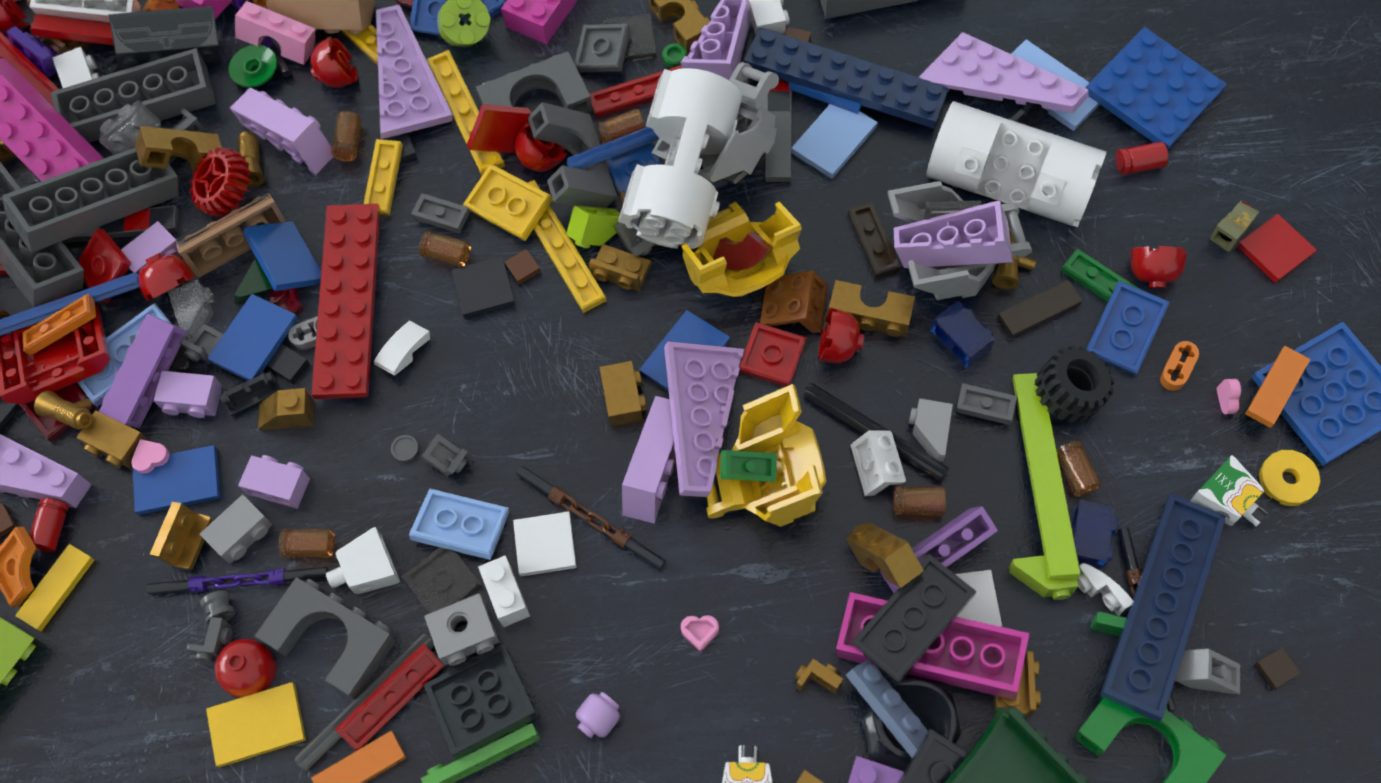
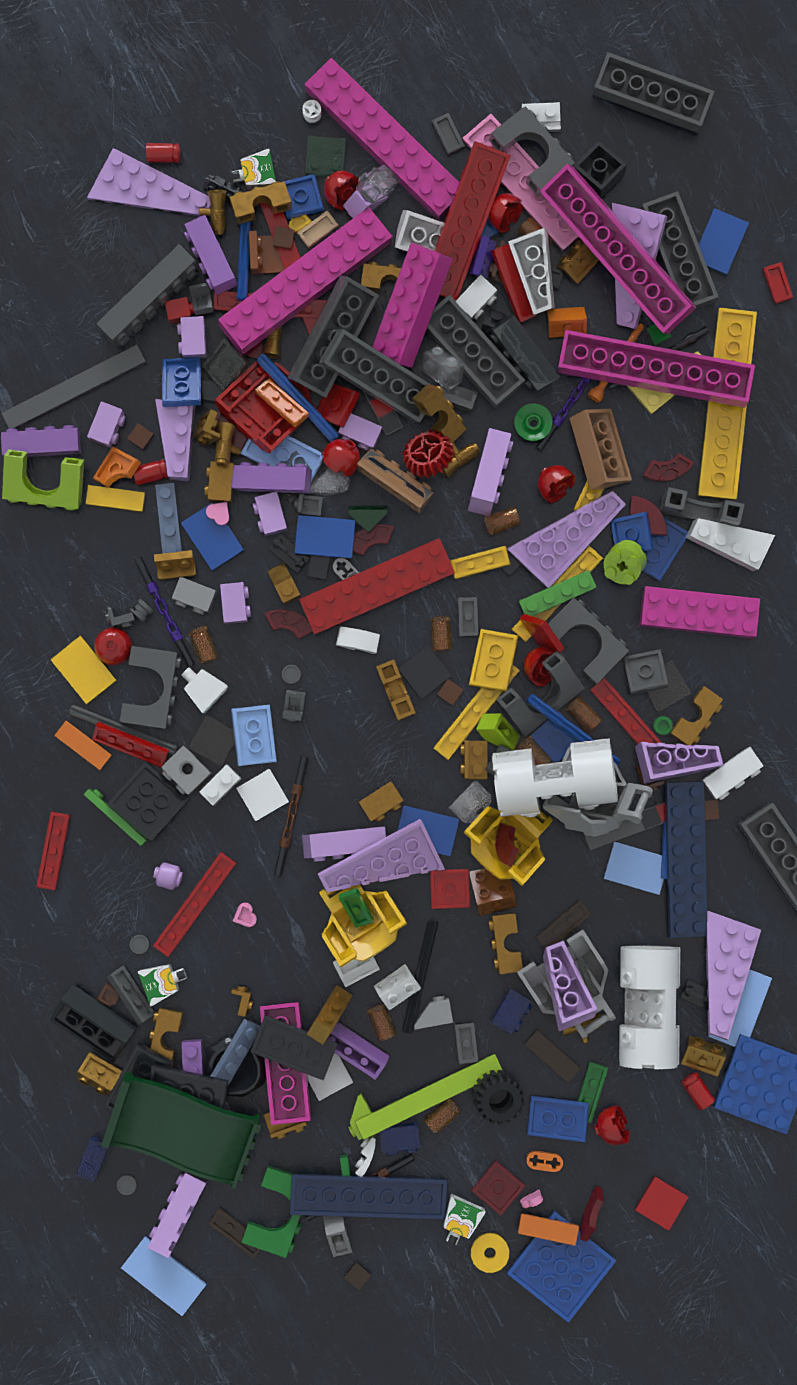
camera: 65 degrees right, 20 degrees up
bright pink arch [235,1,315,65] -> none
blue tile [243,221,321,291] -> none
red cylinder [818,308,864,364] -> none
olive leg [1210,200,1260,252] -> none
none -> red tile [153,852,237,957]
none -> sand blue plate [155,483,182,553]
none -> pearl gold bracket [193,409,221,446]
none -> dark red tile [264,609,313,639]
none -> white plate [333,957,380,987]
none -> pearl gold arch [376,660,416,721]
none -> clear brick [449,780,492,824]
none -> dark red tile [471,1160,526,1216]
none -> bright green plate [519,570,597,616]
none -> dark red tile [580,1186,604,1242]
none -> pearl gold bracket [681,1036,726,1077]

